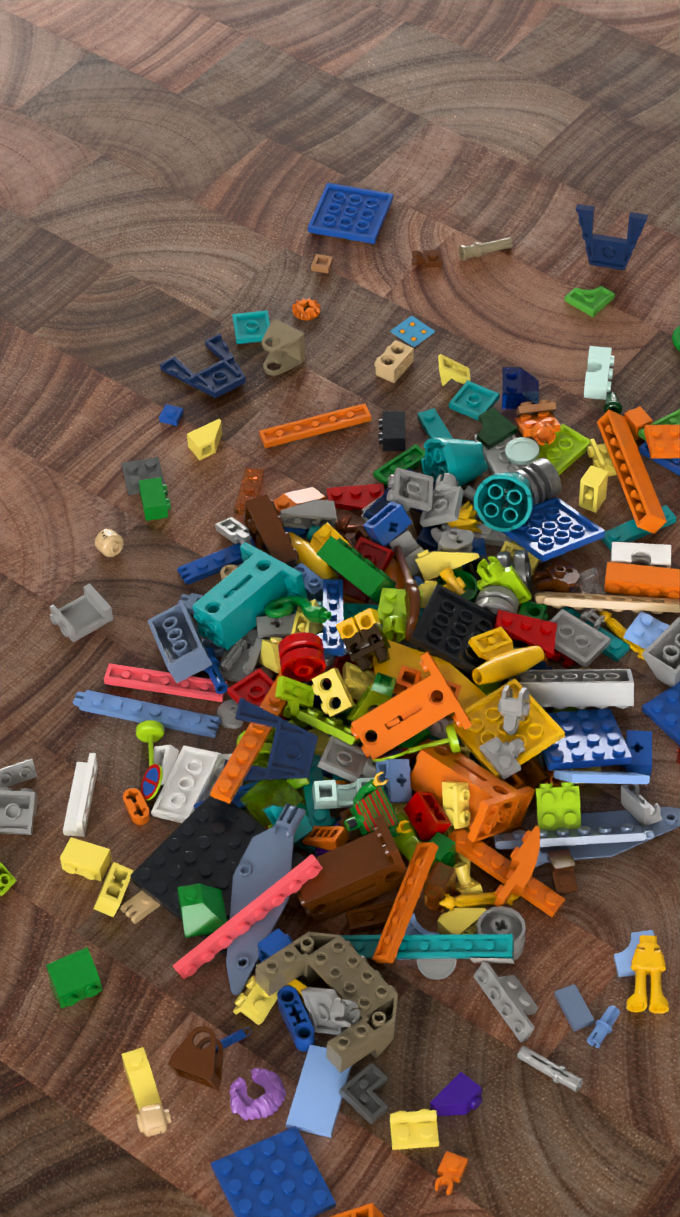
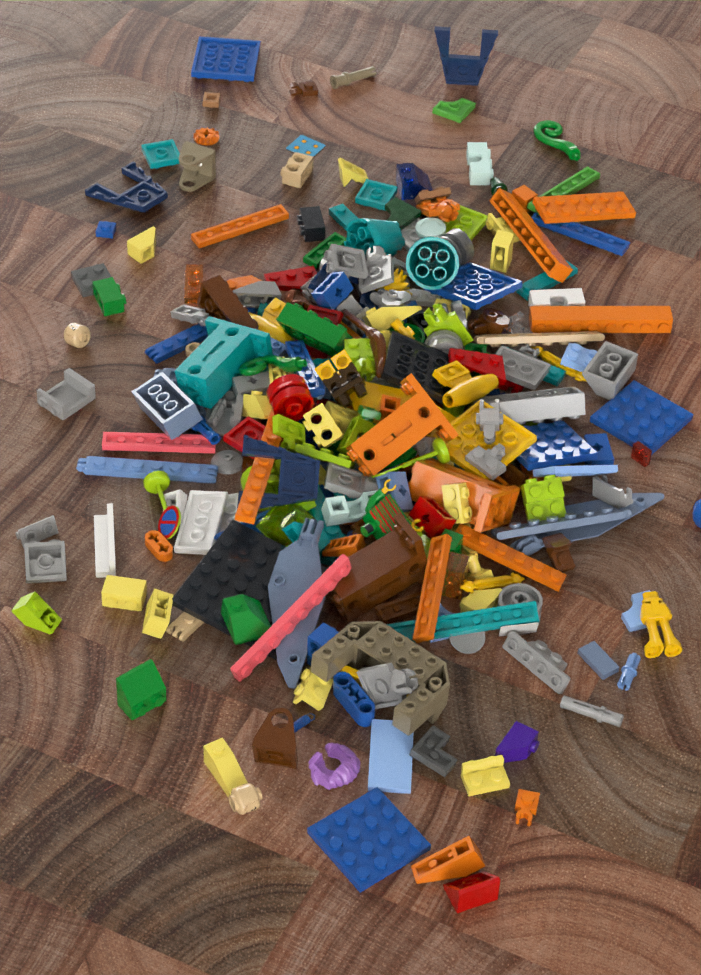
camera: 15 degrees left, 5 degrees down
orange slope [494,826,540,907] -> none

